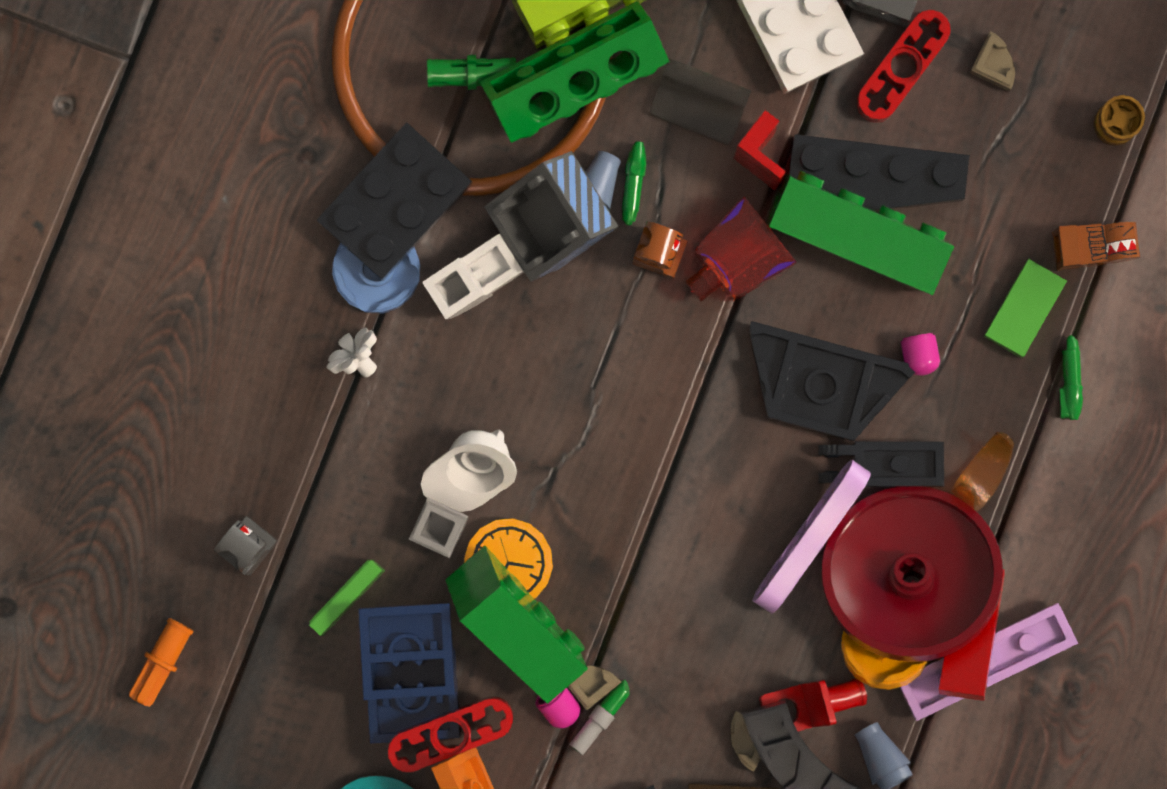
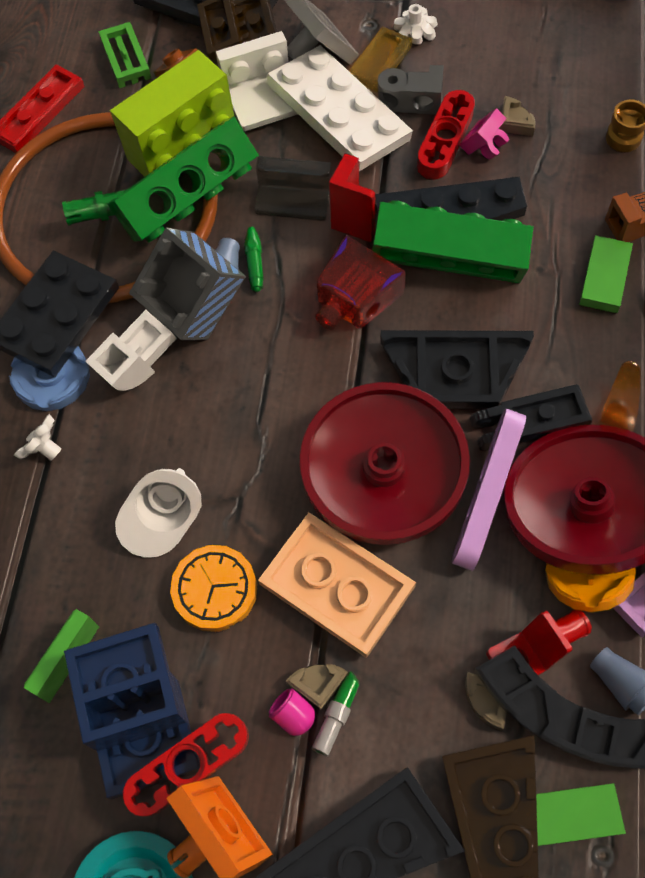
camera: 10 degrees left, 20 degrees down
light grey brick [409,497,469,558] -> none
green wedge [445,545,588,704] -> none
dark orange leg [632,221,688,279] -> none
dark pink piece [900,333,940,376] -> none
none -> light nougat plate [258,512,416,658]
none -> dark red dish [300,382,470,545]
none -> dark pink tile [459,108,509,160]

